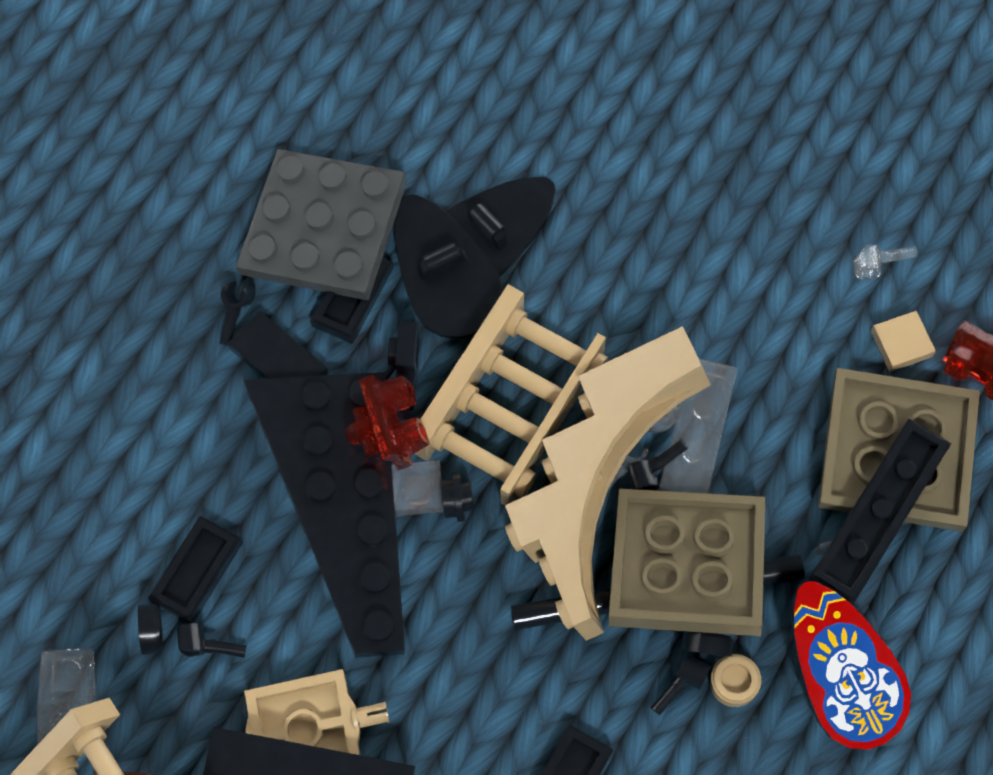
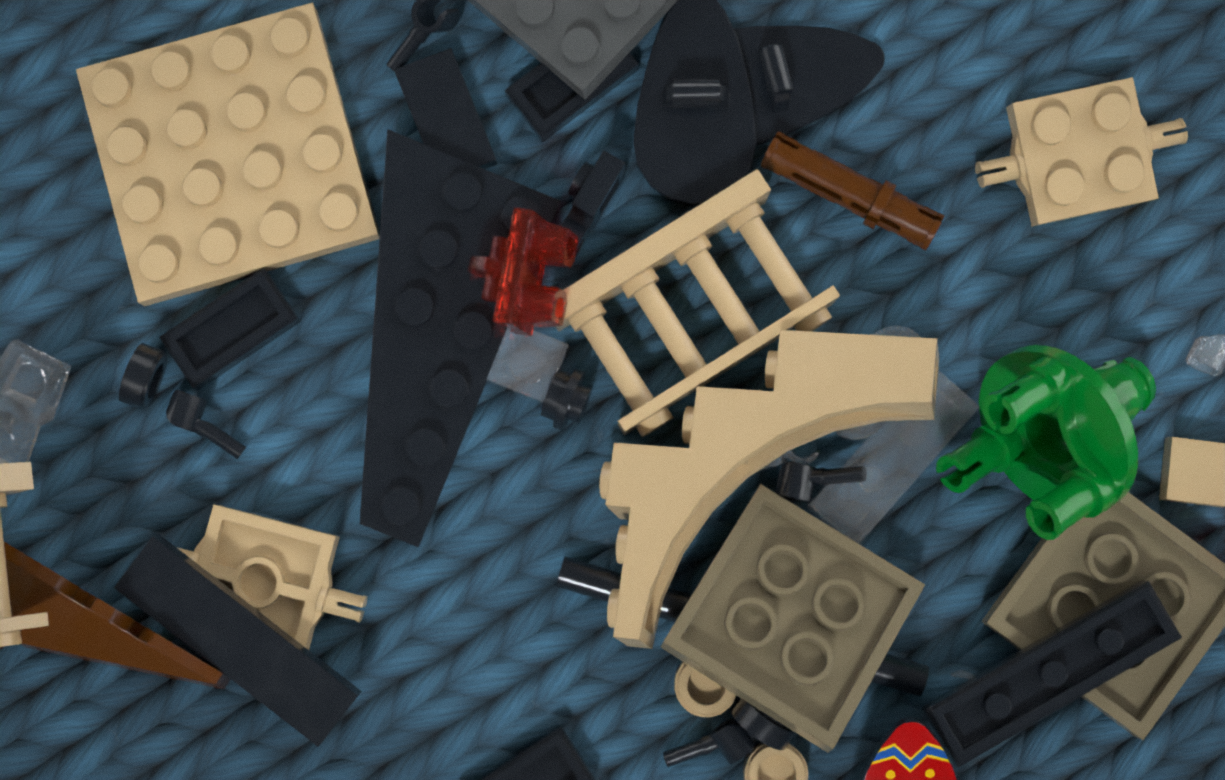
camera: 25 degrees right, 15 degrees up
none -> tan plate [76,2,380,306]
none -> tan tile [674,661,737,718]
none -> reddish brown pin [760,131,945,251]
none -> green piece [936,345,1156,540]
none -> tan plate [975,77,1188,227]

